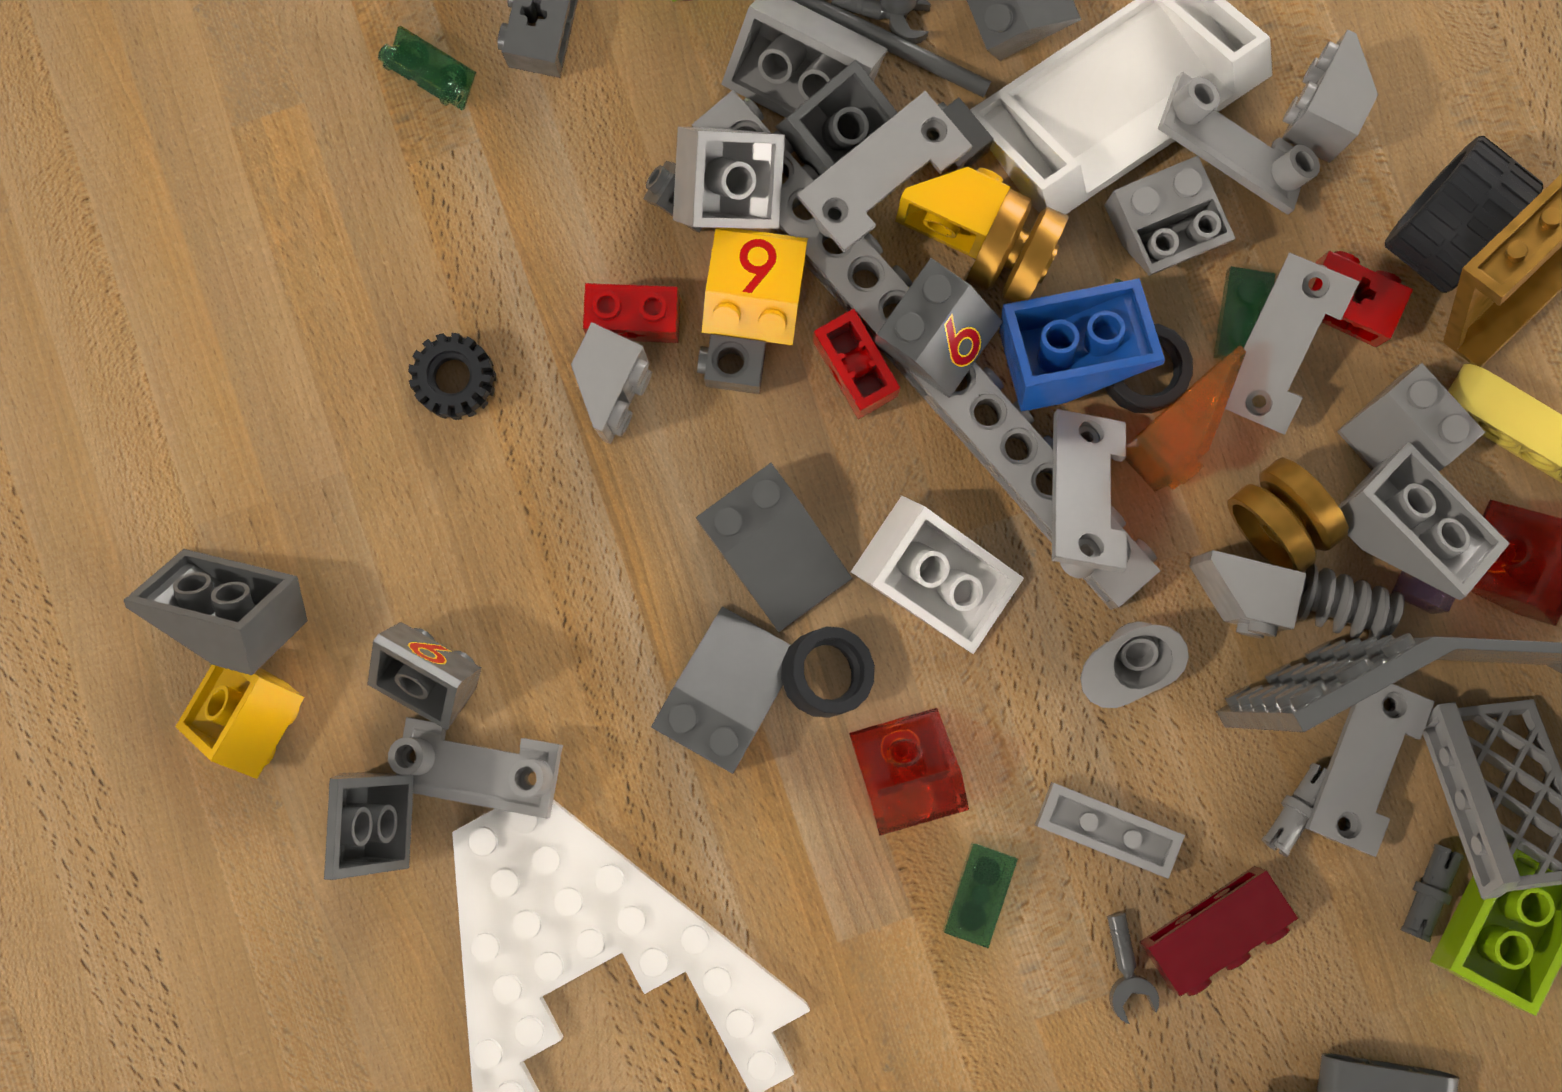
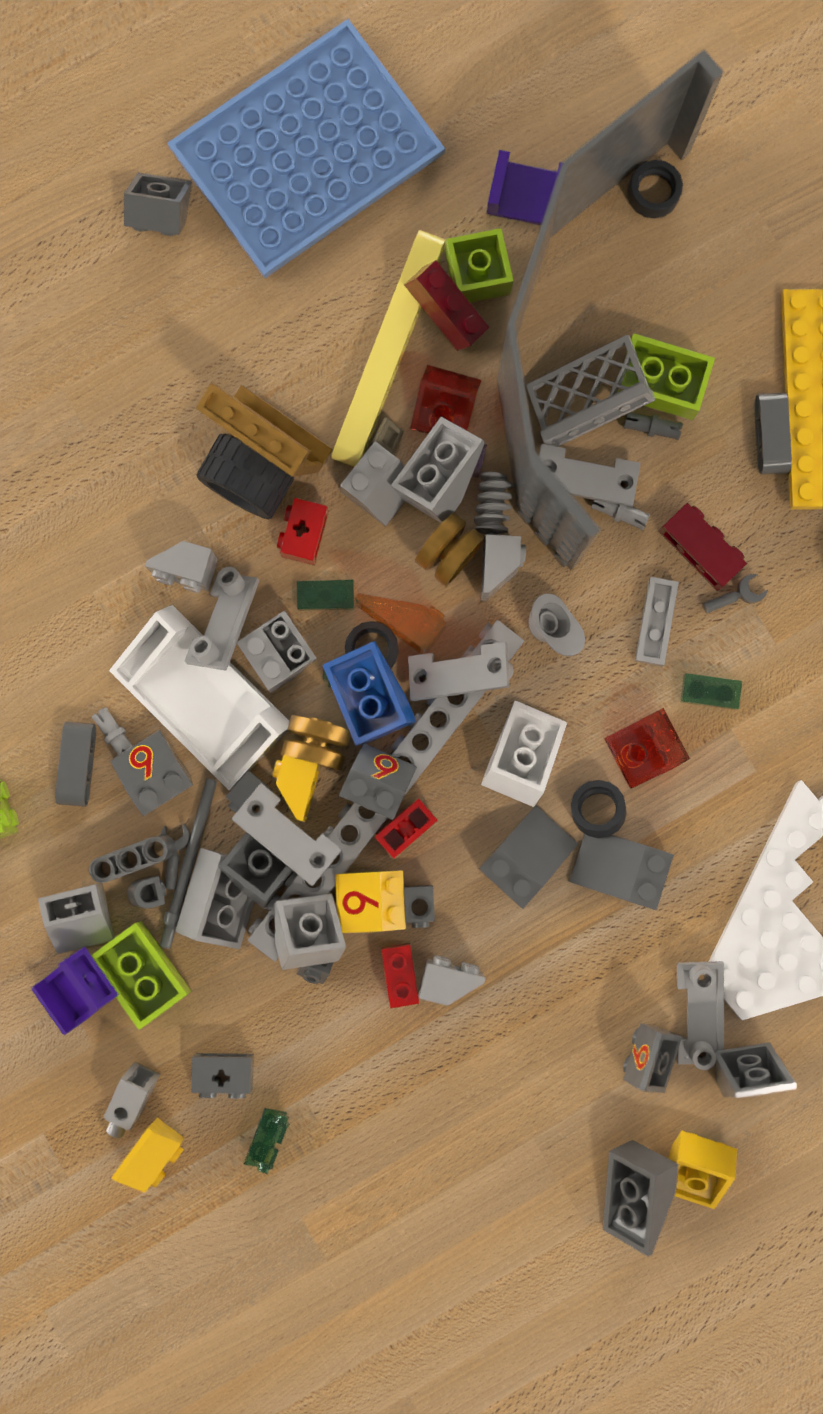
camera: 105 degrees left, 0 degrees up
black tyre [408,333,497,420] -> none
light grey brick [1217,252,1359,435] -> none
none -> dark tan slope [369,417,404,454]

